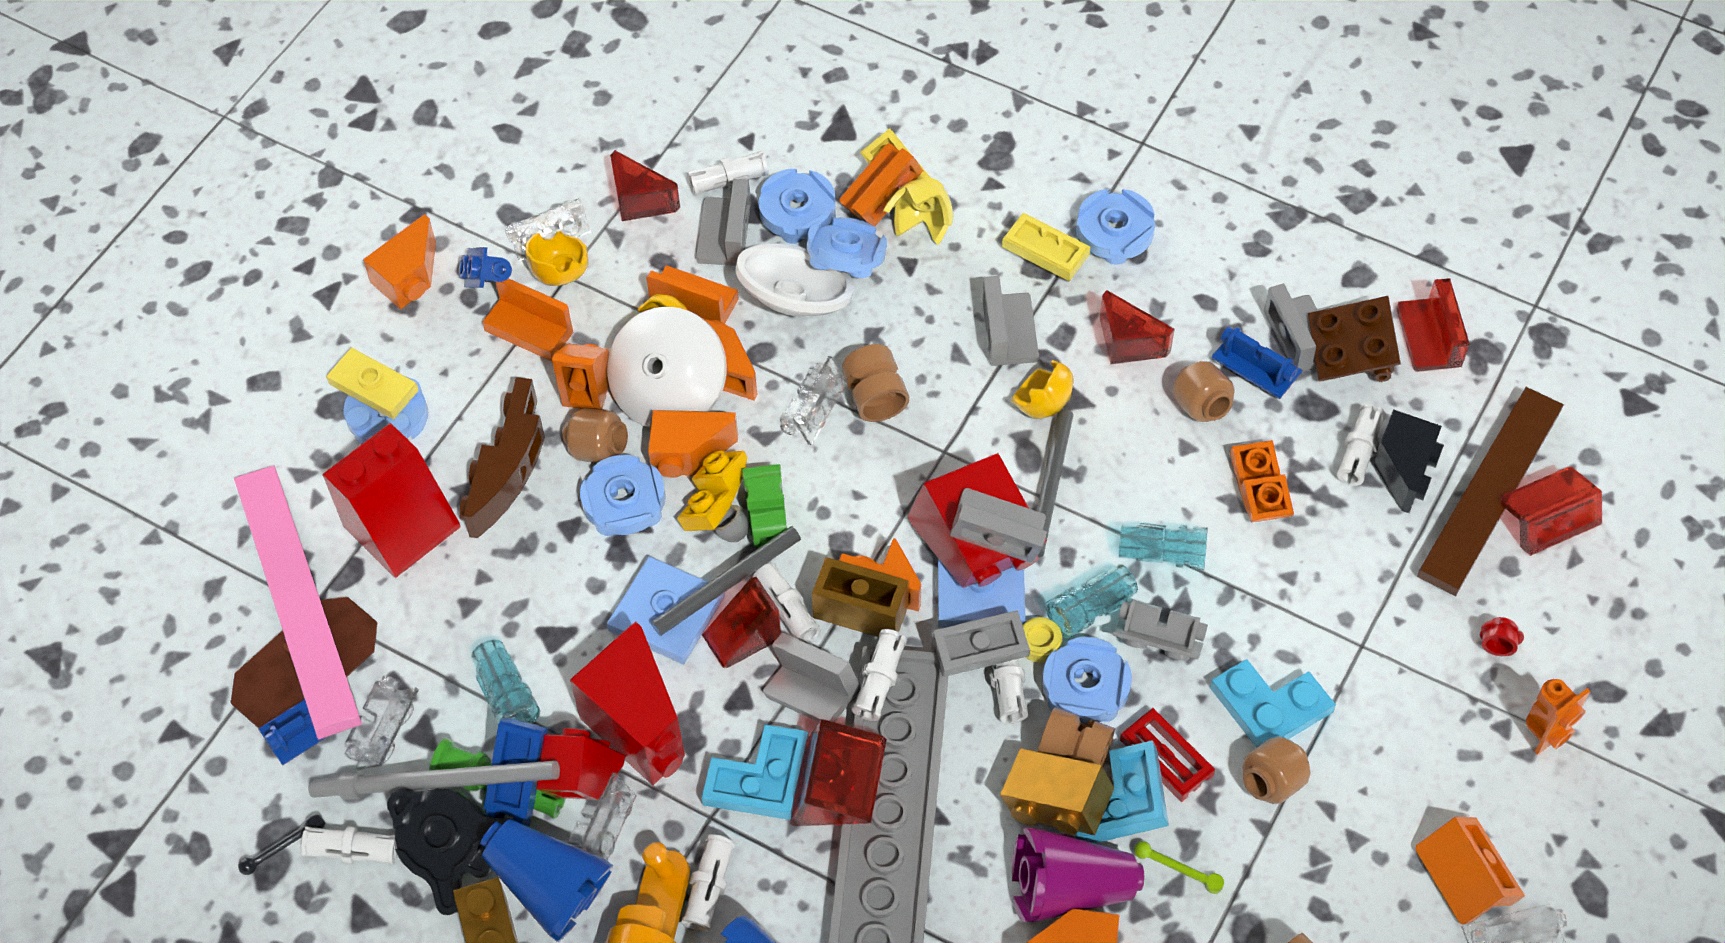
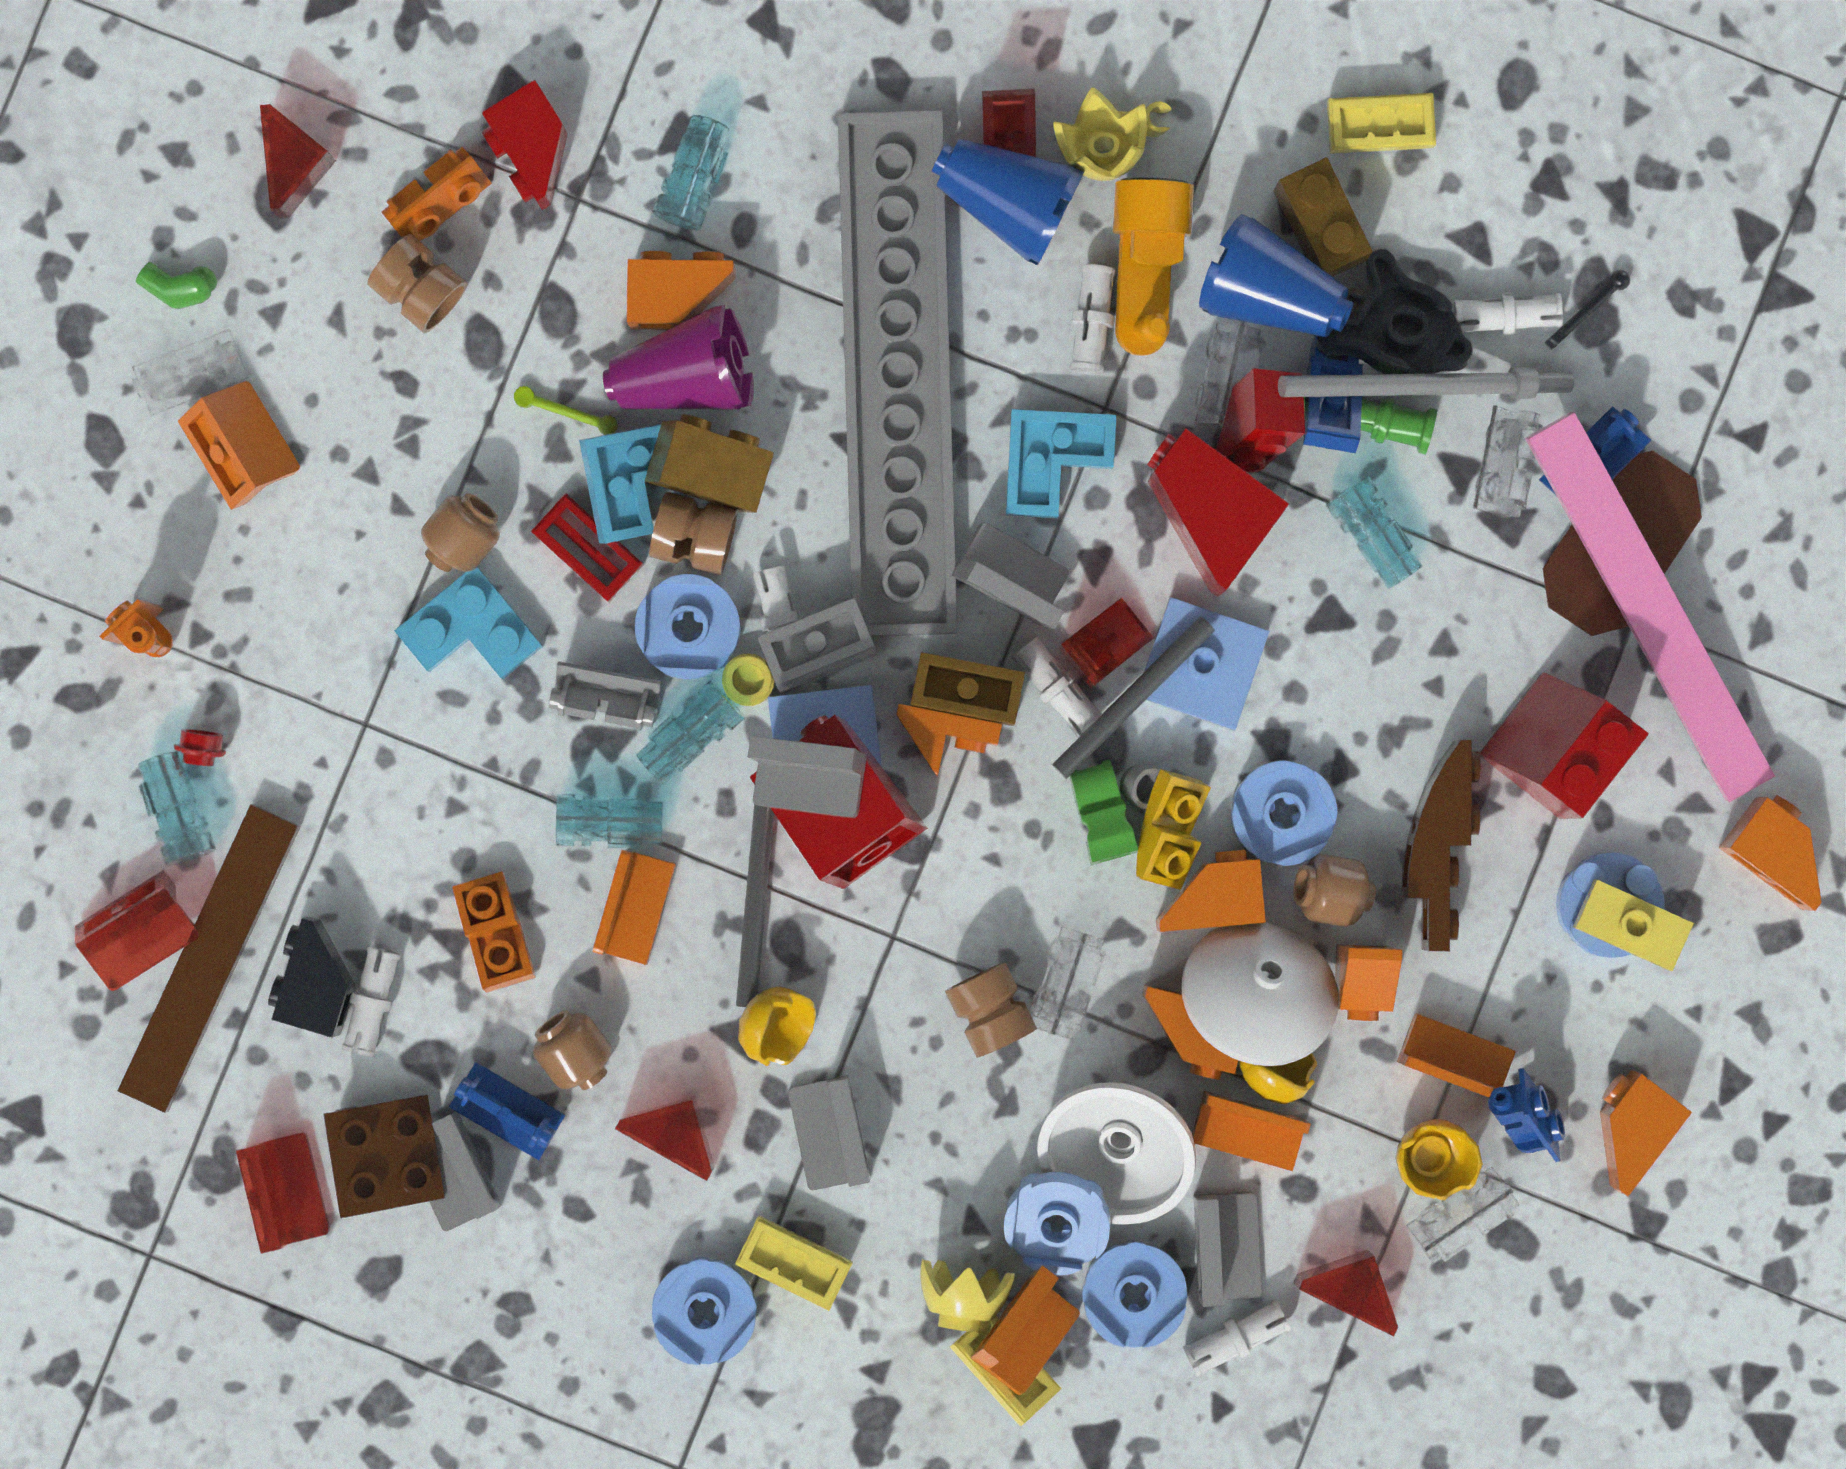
camera: 170 degrees right, 30 degrees up
clear red slope [789,719,887,826] -> none
white pin [852,629,907,721] -> none
none -> clear light blue axle [138,751,216,866]
none -> orange panel [592,850,676,965]
none -> orange slope [1719,795,1822,911]

